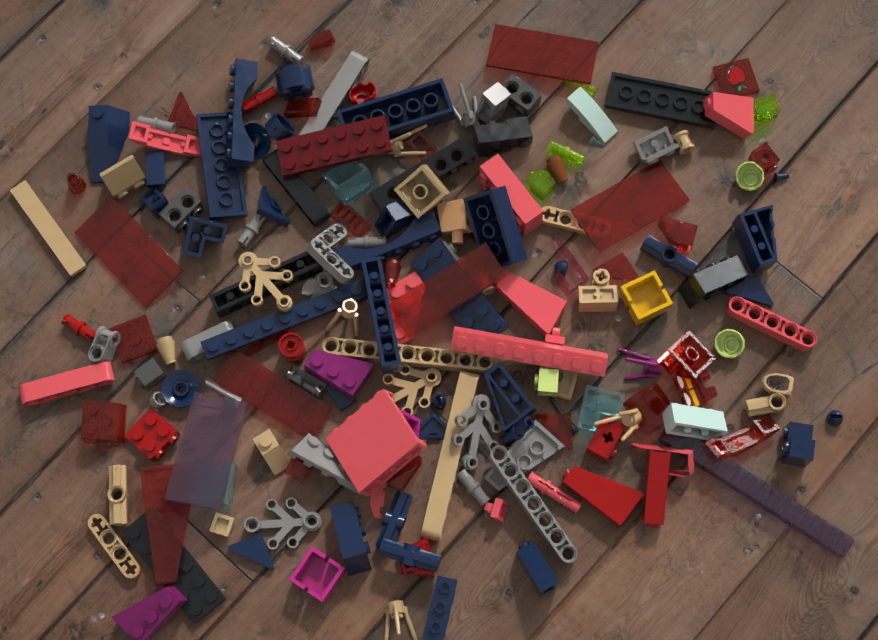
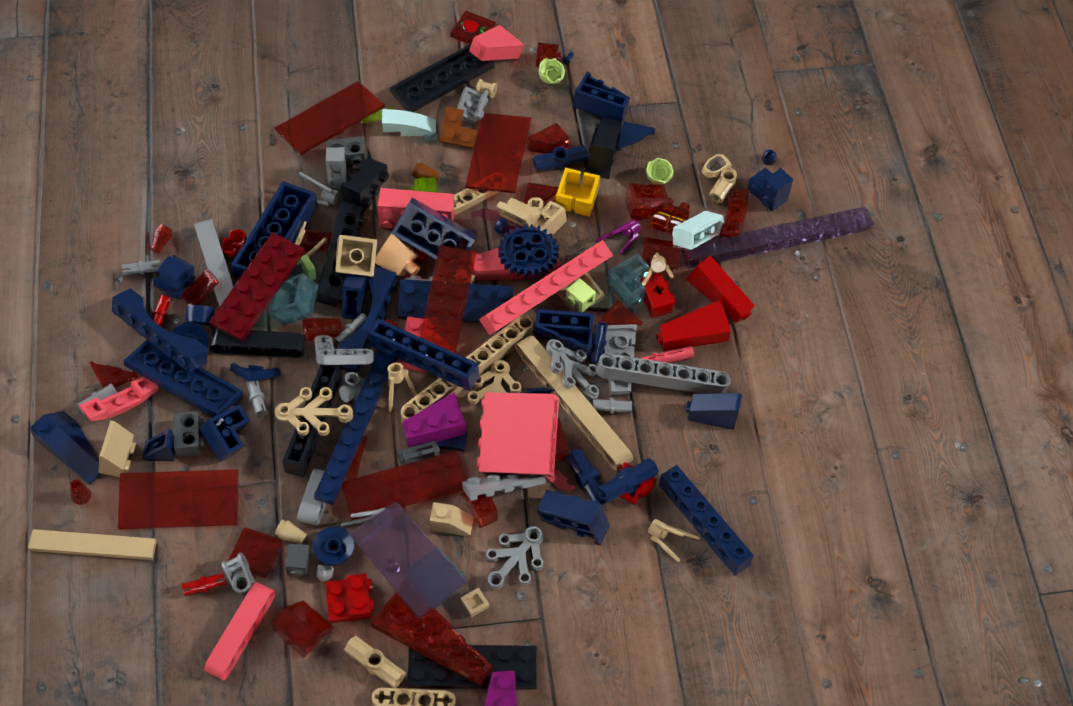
camera: 55 degrees left, 15 degrees down
dark blue tile [146,150,166,188] -> none
dark blue tile [227,533,275,569] -> none
red wheel [278,333,306,364] -> none
dark pink piece [289,546,346,604] -> none
dark blue hinge [431,394,446,410] -> none
coral tile [484,498,509,523] -> none
clear neon green pin [547,140,585,166] -> none
coral piece [631,443,694,477] -> none
coral beam [726,296,817,352] -> none
clear neon green brick [754,94,780,123] -> none
none -> yellowish green tile [300,254,317,281]
none -> dark orange plate [439,106,478,149]
none -> tan panel [496,198,541,228]
none -> dark blue gear [498,224,559,279]

